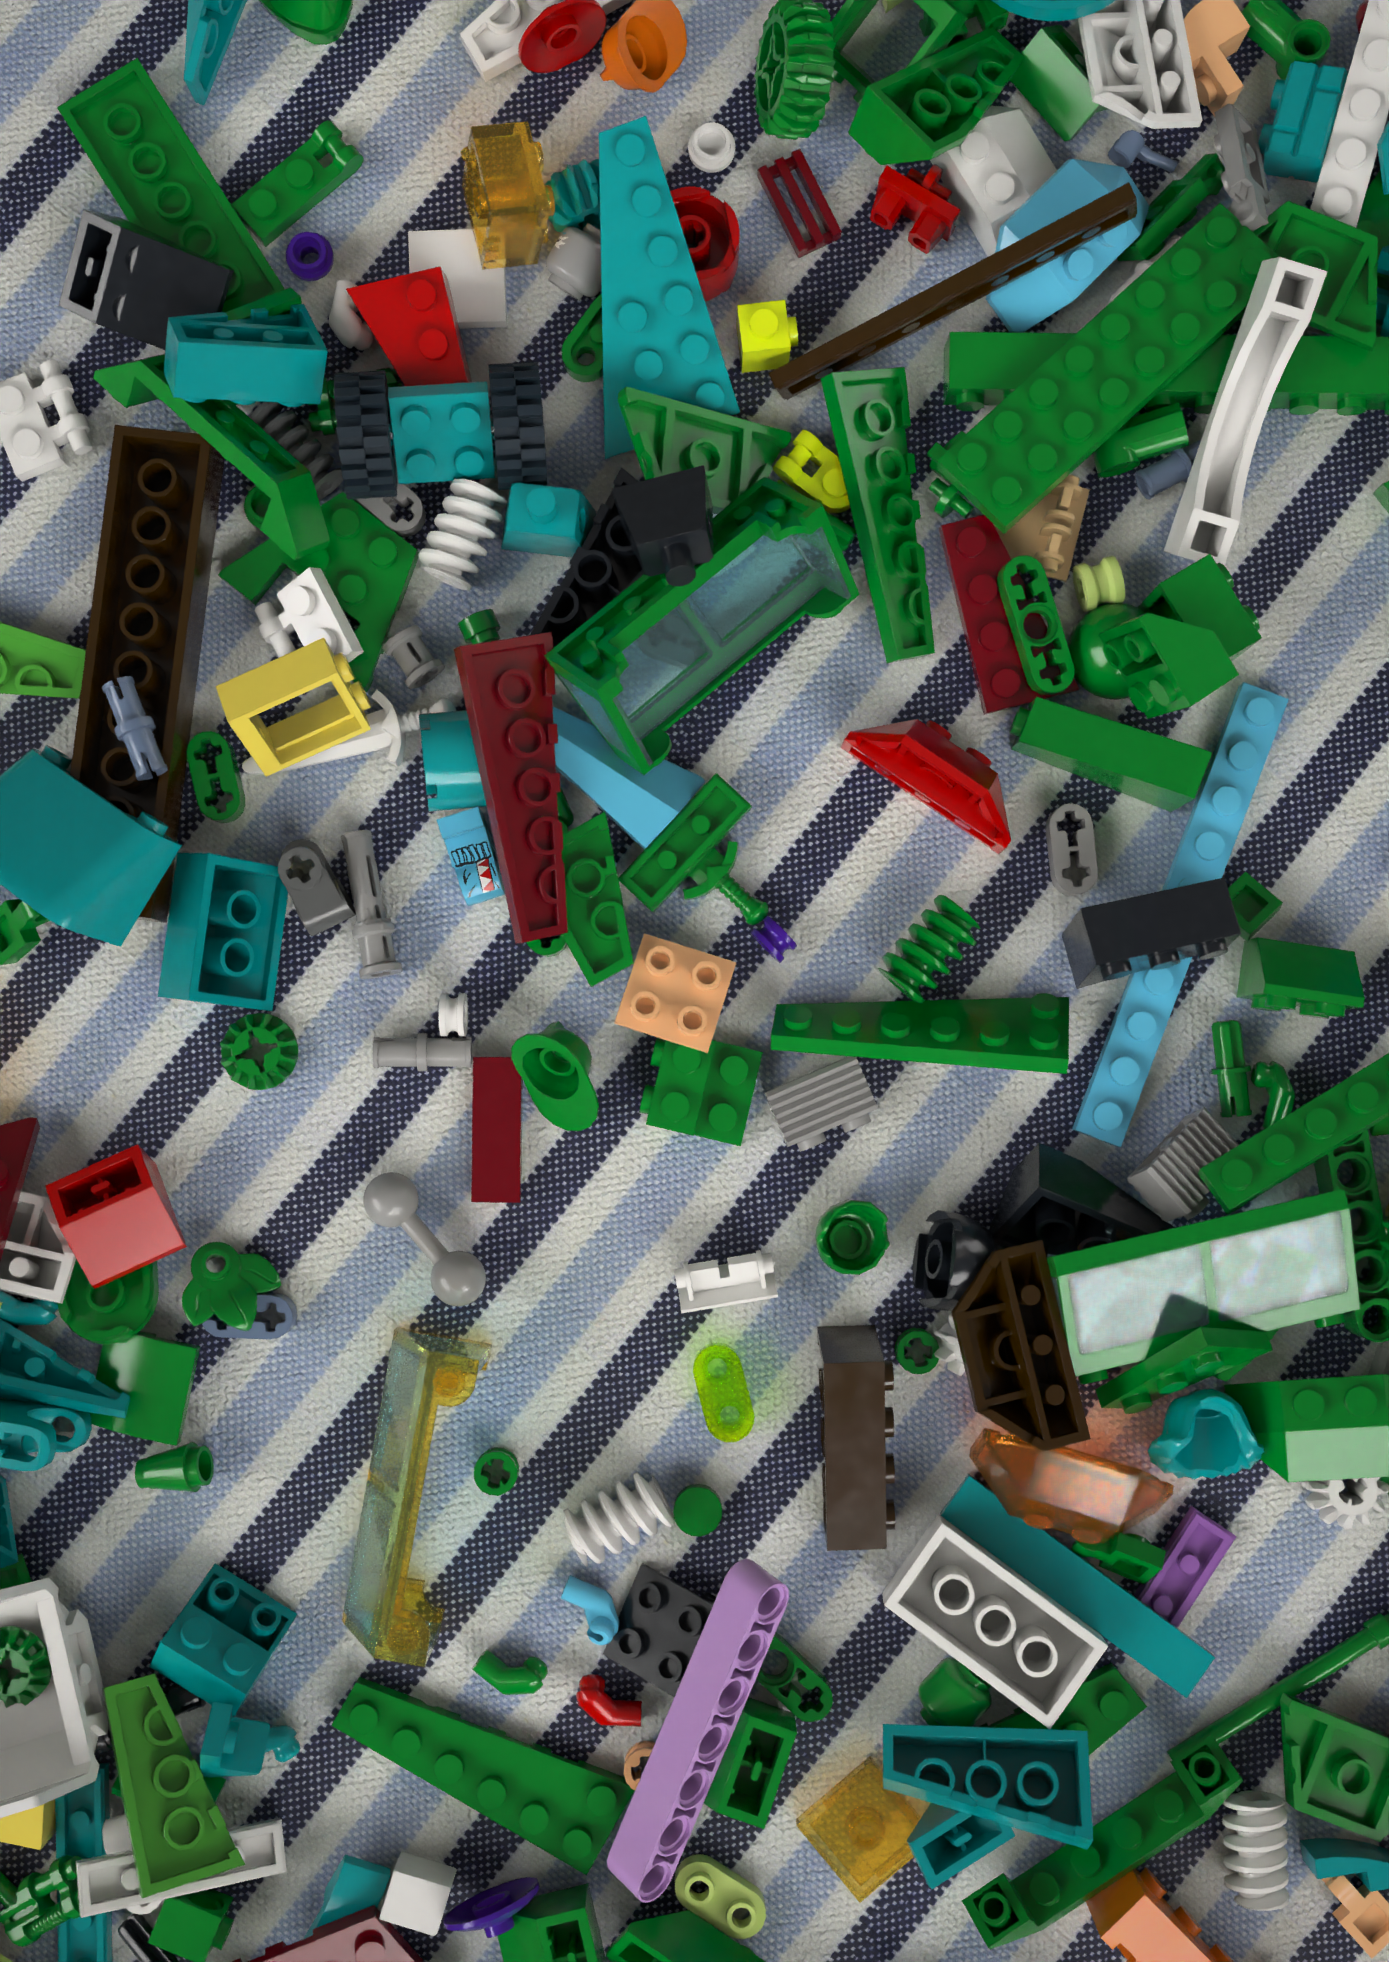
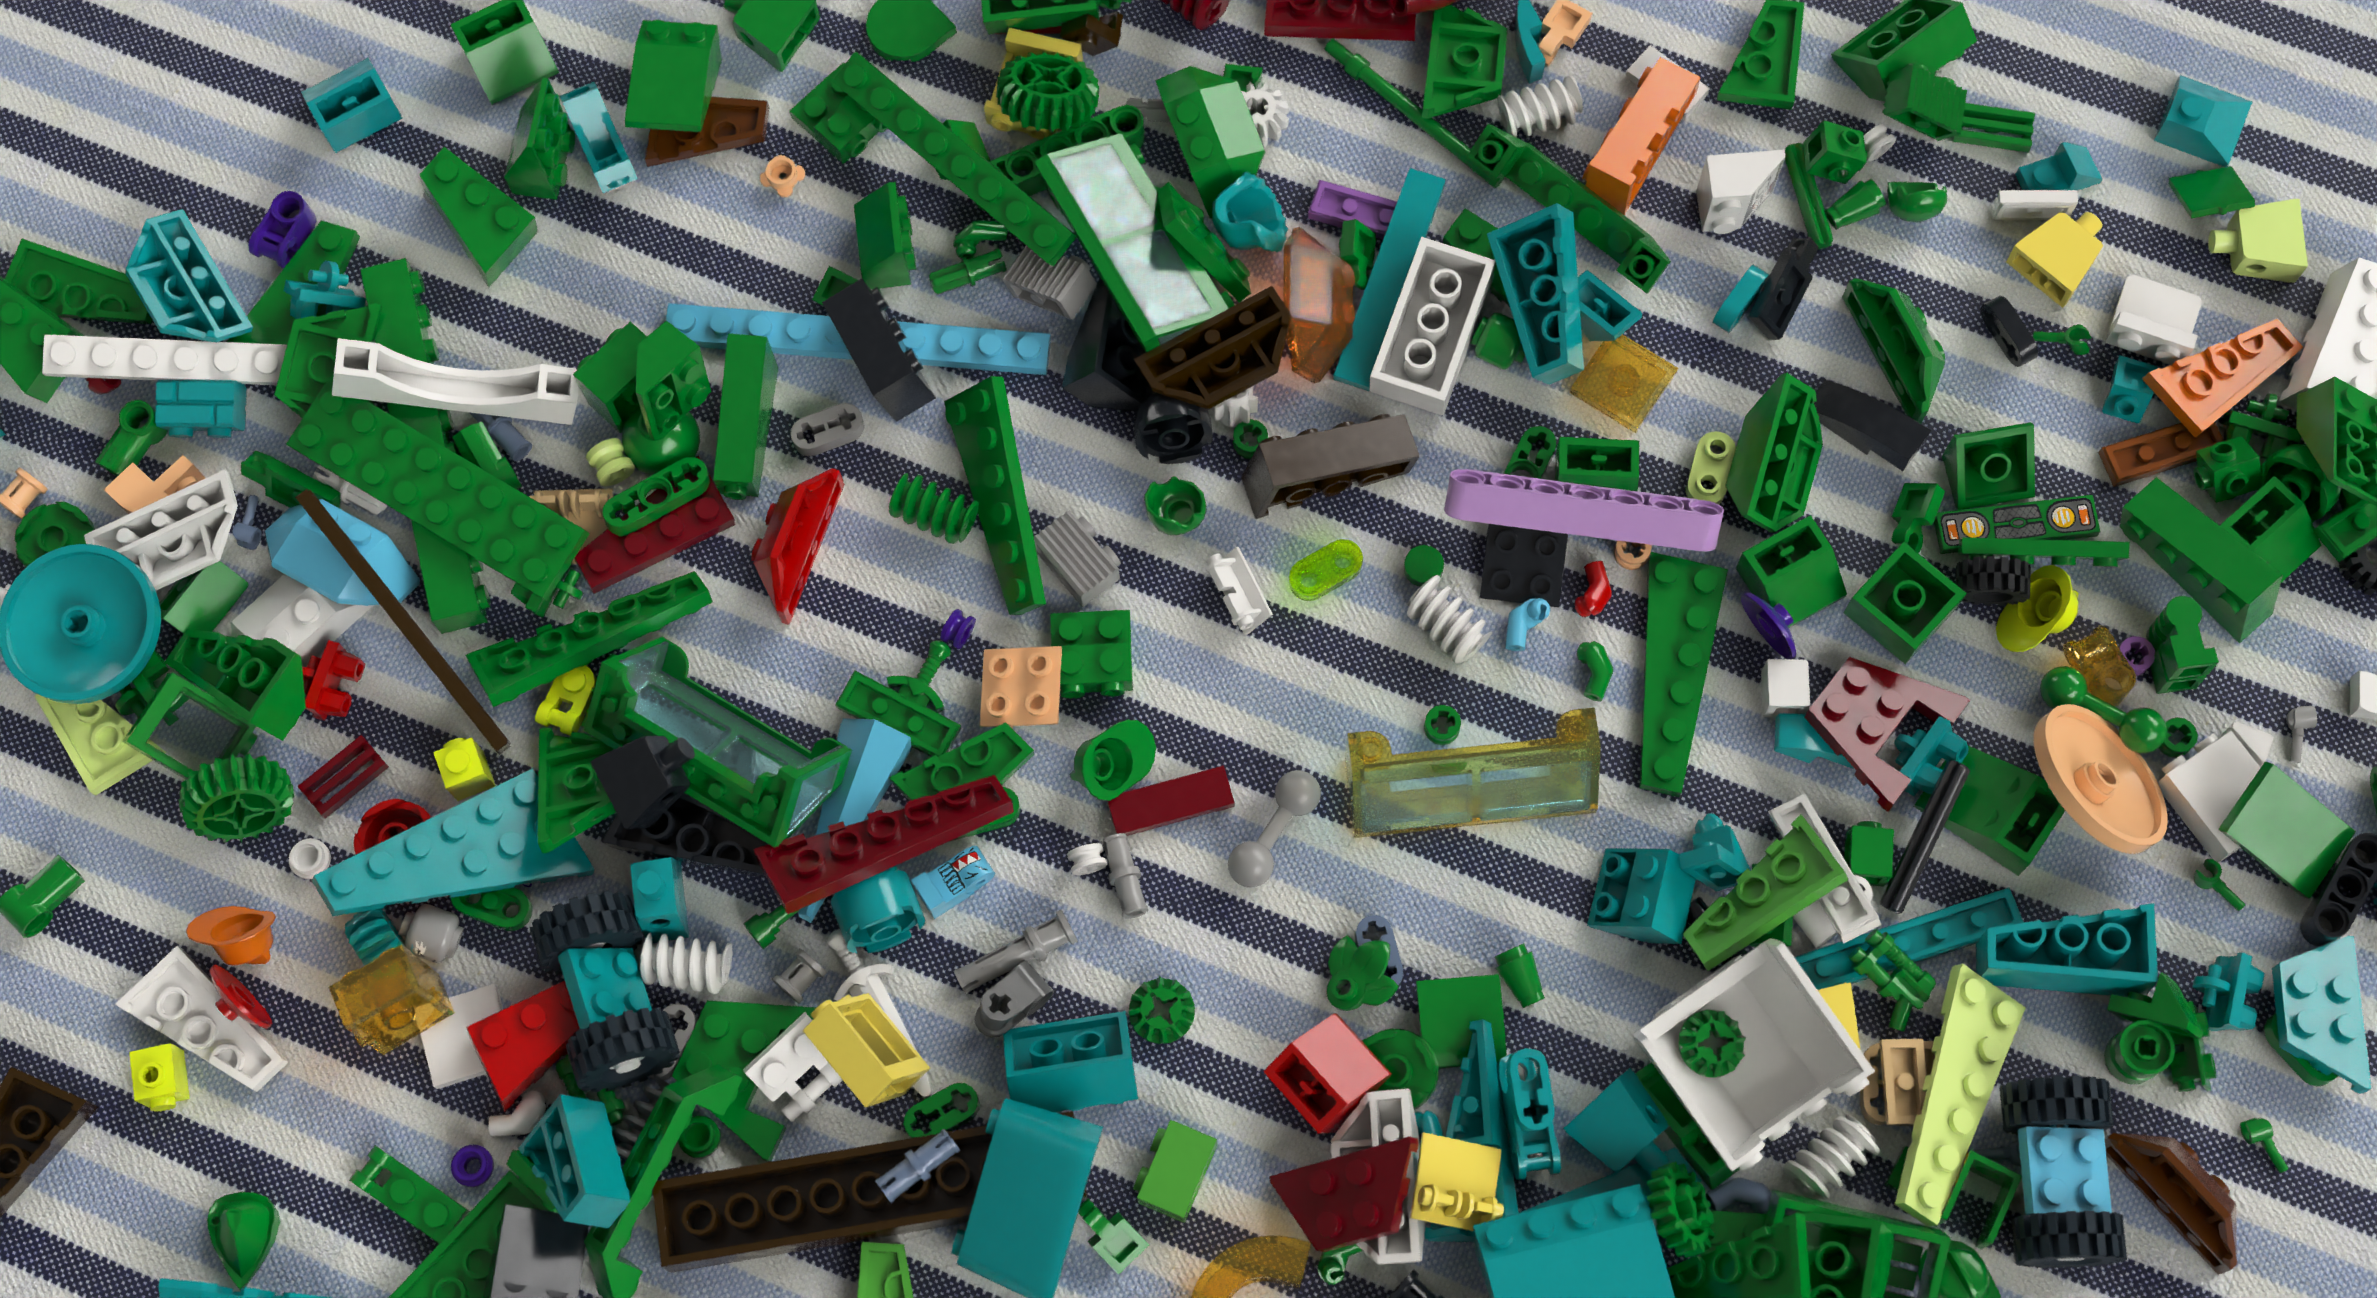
camera: 105 degrees left, 15 degrees down
light grey hinge [1214,103,1270,231] -> none
none -> bright green brick [1133,1119,1218,1223]

